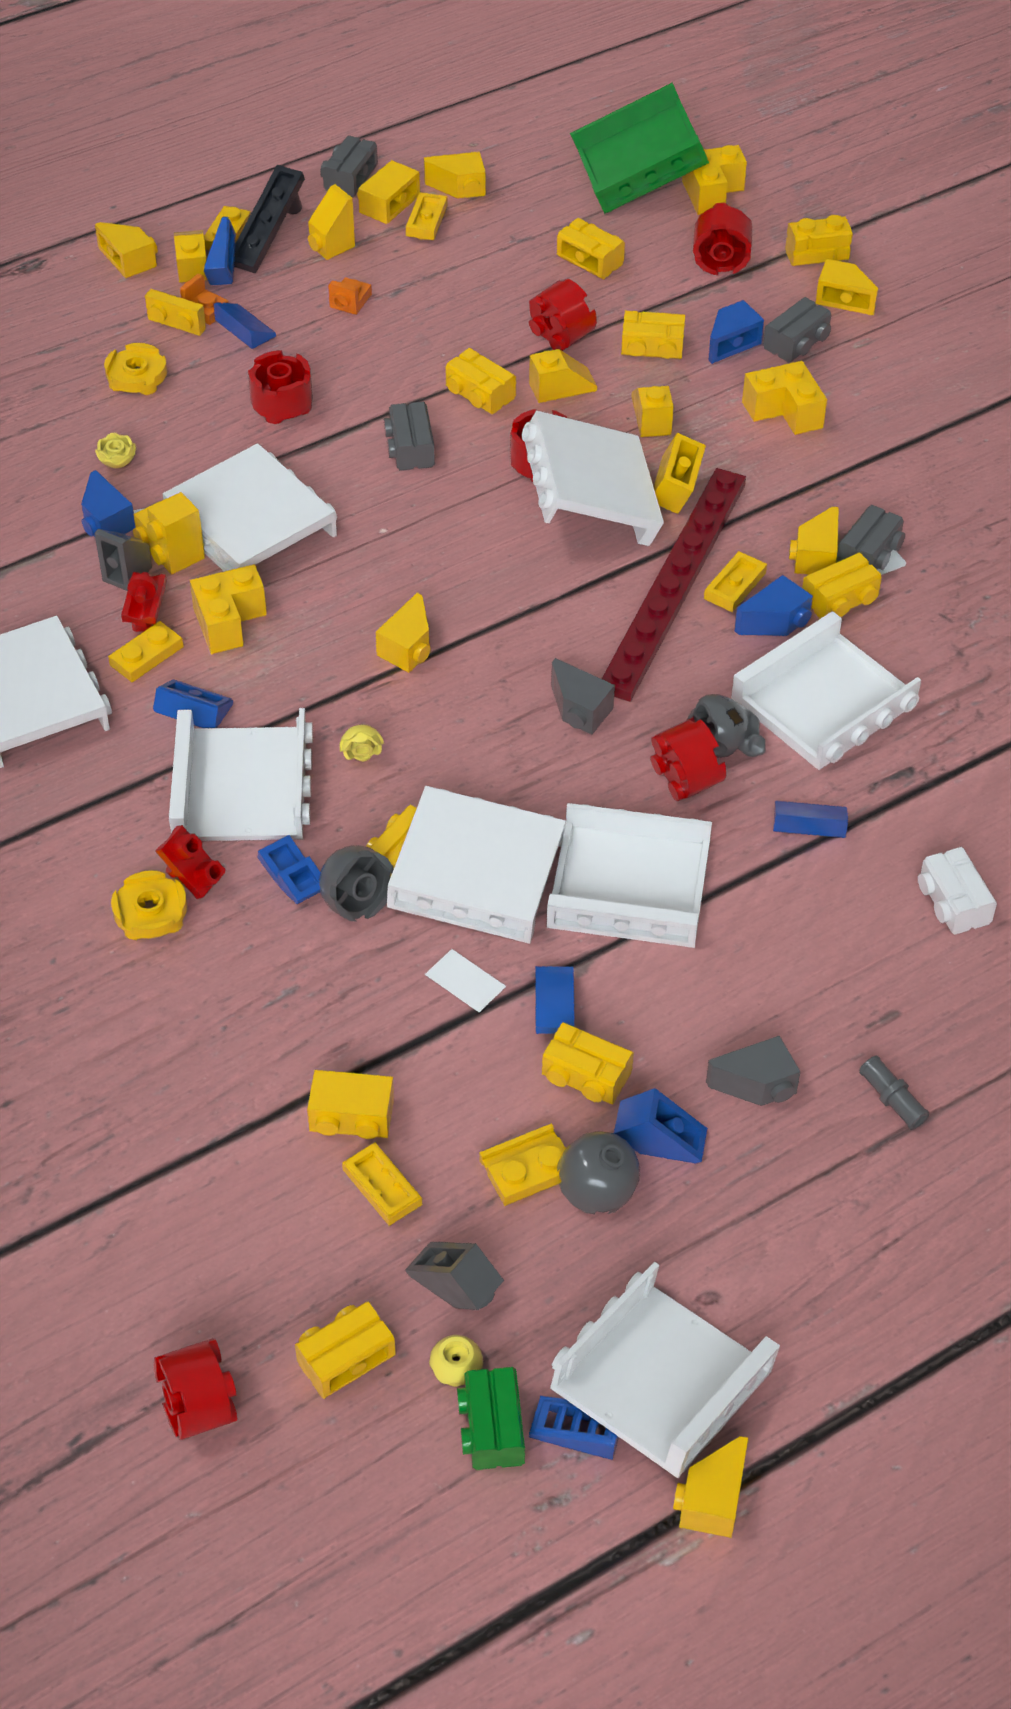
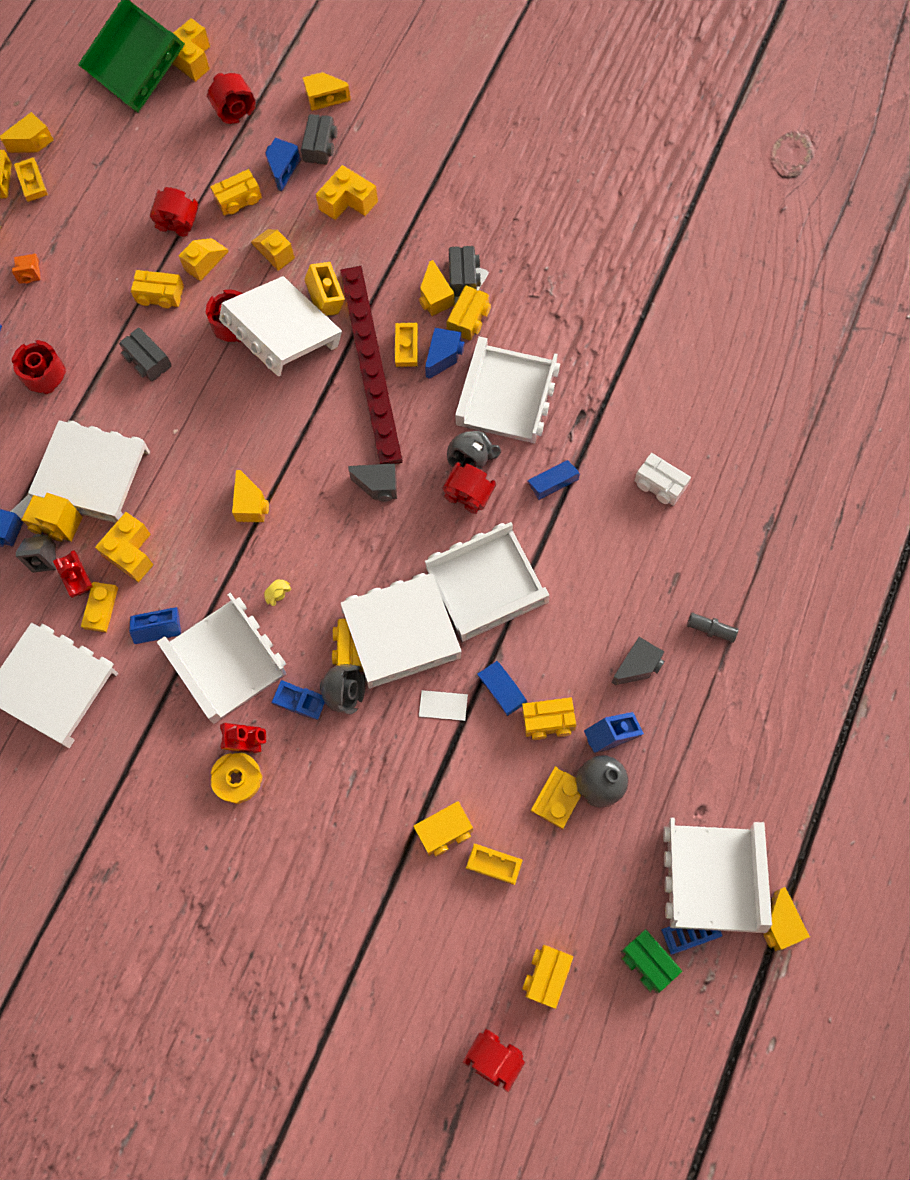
camera: 30 degrees left, 20 degrees up
dark grey slope [405,1242,504,1310] -> none
light yellow plate [429,1335,483,1387] -> none
yellow brick [557,218,625,280] -> none
yellow brick [785,215,853,266] -> none

